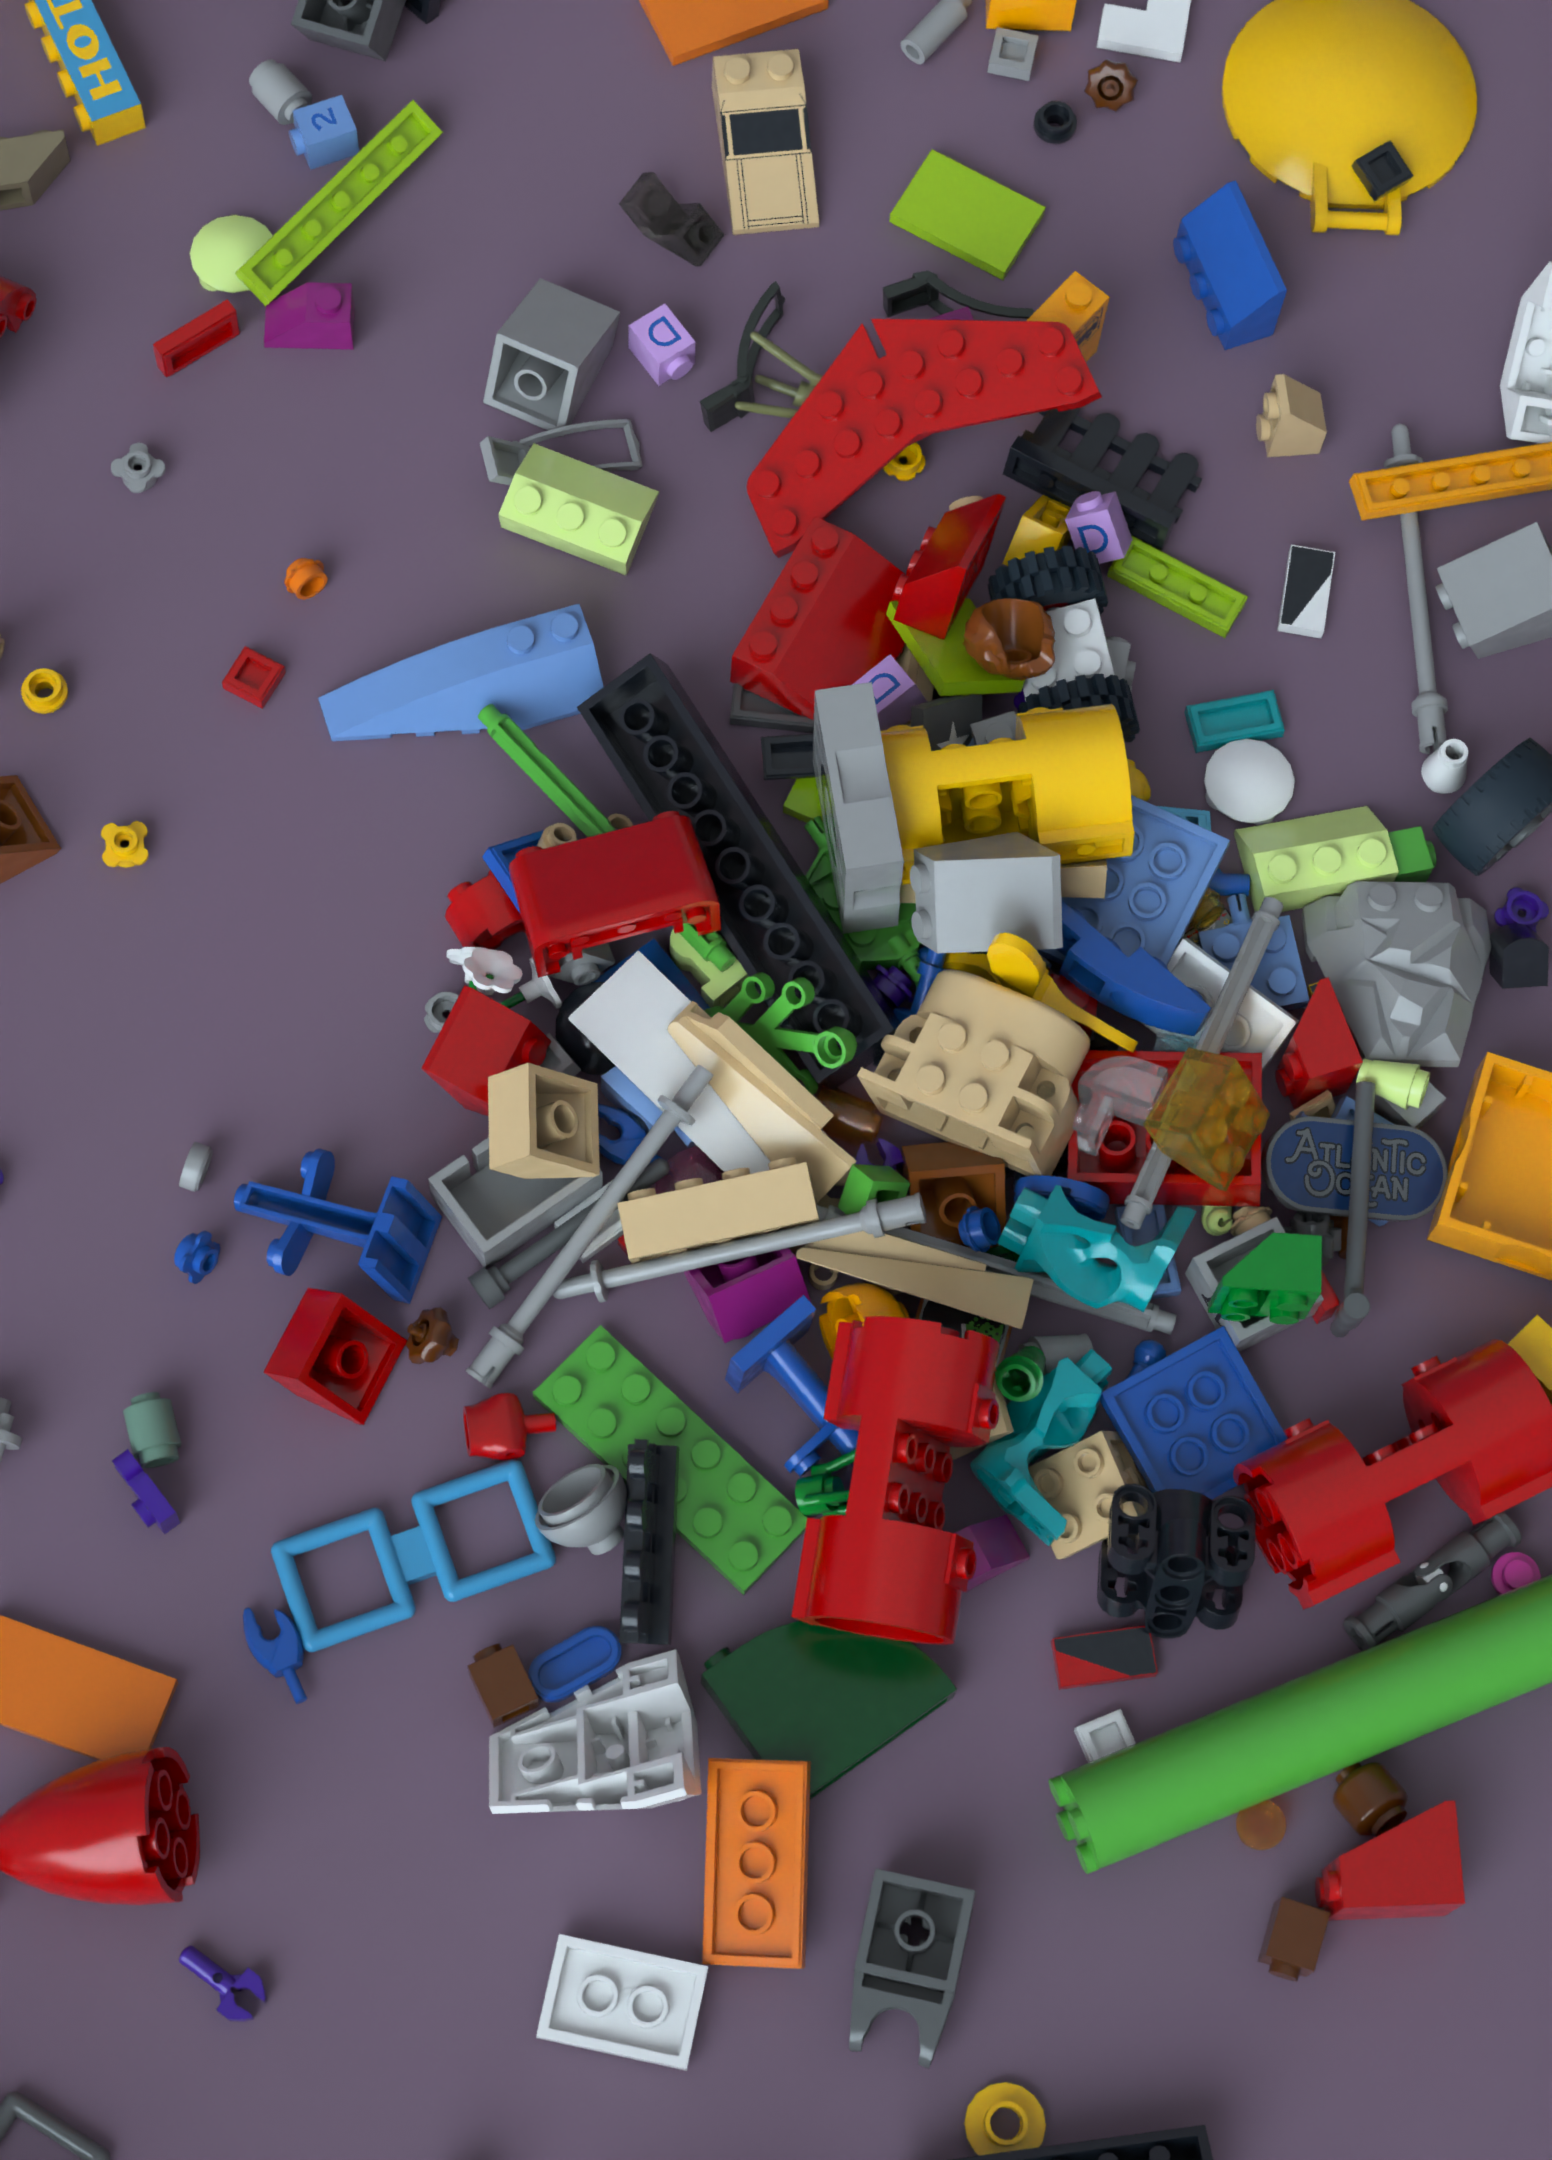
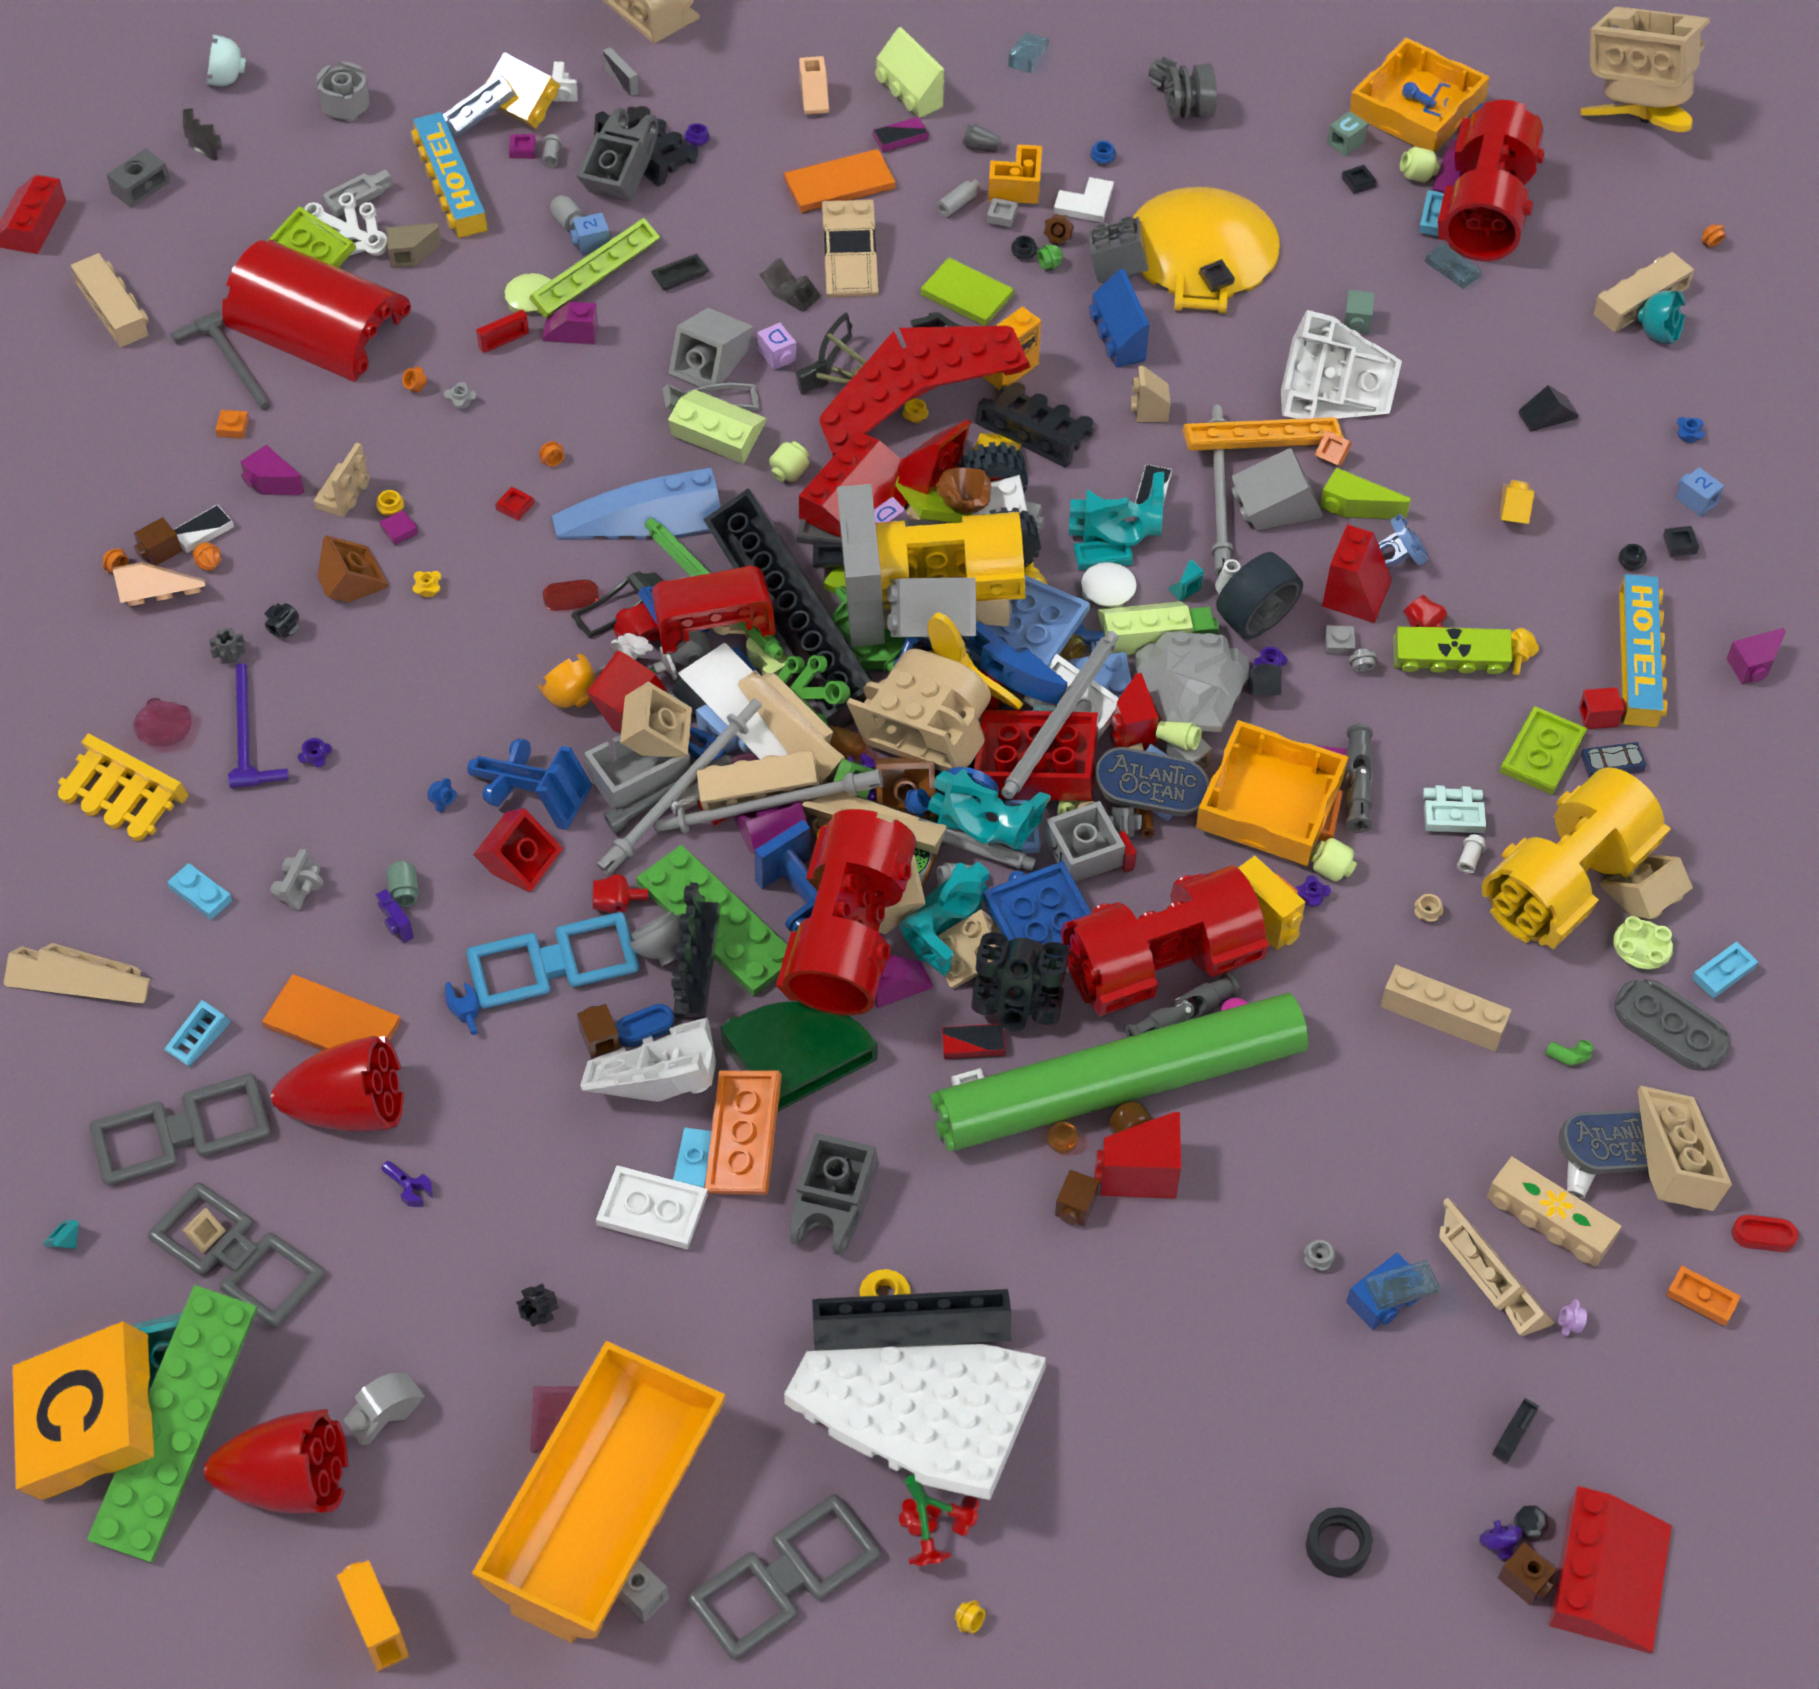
camera: 10 degrees right, 15 degrees down
light grey tile [179,1142,213,1192] -> none
reddish brown piece [405,1307,459,1364] -> none
dark purple plate [873,964,913,1008] -> none
green cone [995,1346,1046,1402] -> none
lavender brick [1065,491,1132,564] -> none
clear brick [1072,1056,1168,1156] -> none
lime tile [1107,536,1248,638] -> none
clear yellow slope [1143,1047,1270,1191] -> none
green slope [1208,1232,1322,1325] -> none
dark grey bar [1330,1081,1376,1337] -> none
none -> magenta tile [379,510,418,545]
none -> orange plate [402,366,427,393]
none -> light orange cylinder [538,654,596,708]
none -> clear red tile [542,579,599,611]
none -> pearl dark grey piece [571,571,663,638]
none -> pearl dark grey tile [651,254,709,290]
none -> medium azure plate [673,1127,712,1188]
none -> yellowish green head [769,441,809,482]
none -> bright green plate [1037,244,1063,270]
none -> teal hips [1068,472,1164,546]
none -> dark grey slope [1090,216,1148,283]
none -> teal slope [1169,559,1204,602]

